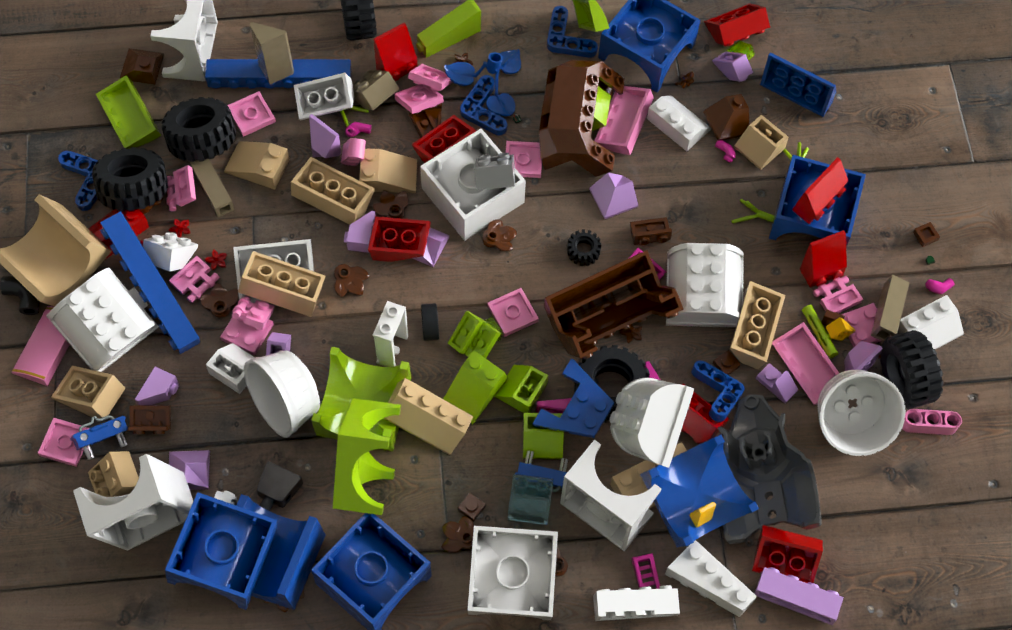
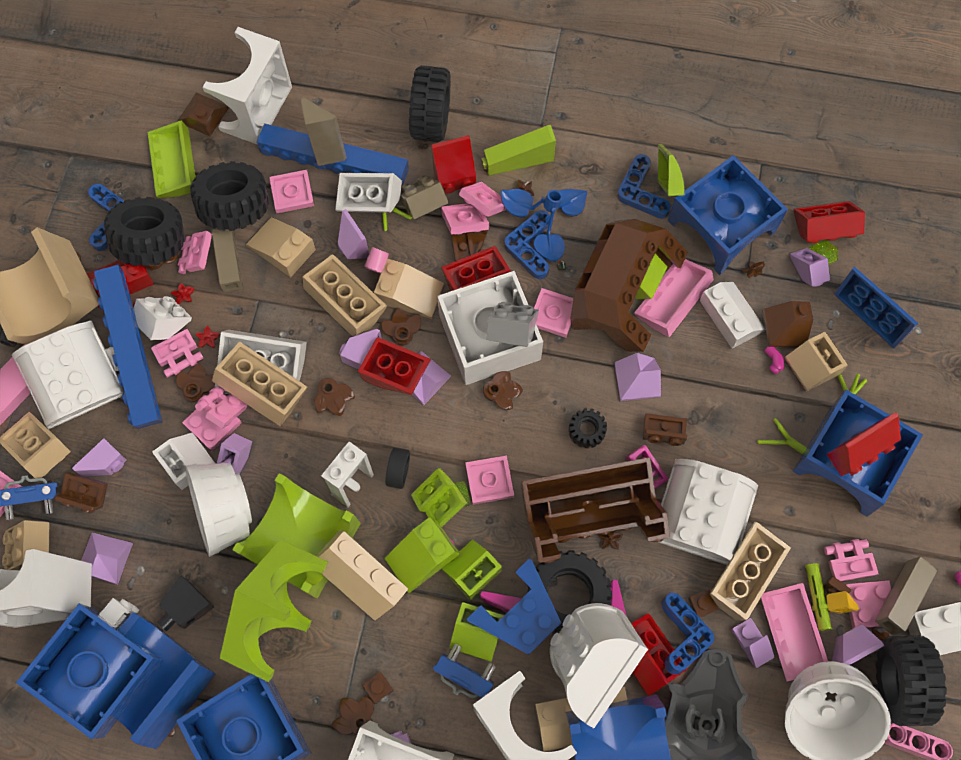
camera: 20 degrees right, 5 degrees up
dark pink arm [345,122,372,137] -> none
clear light blue slope [508,474,553,525] -> none
red slope [800,230,847,288] -> none

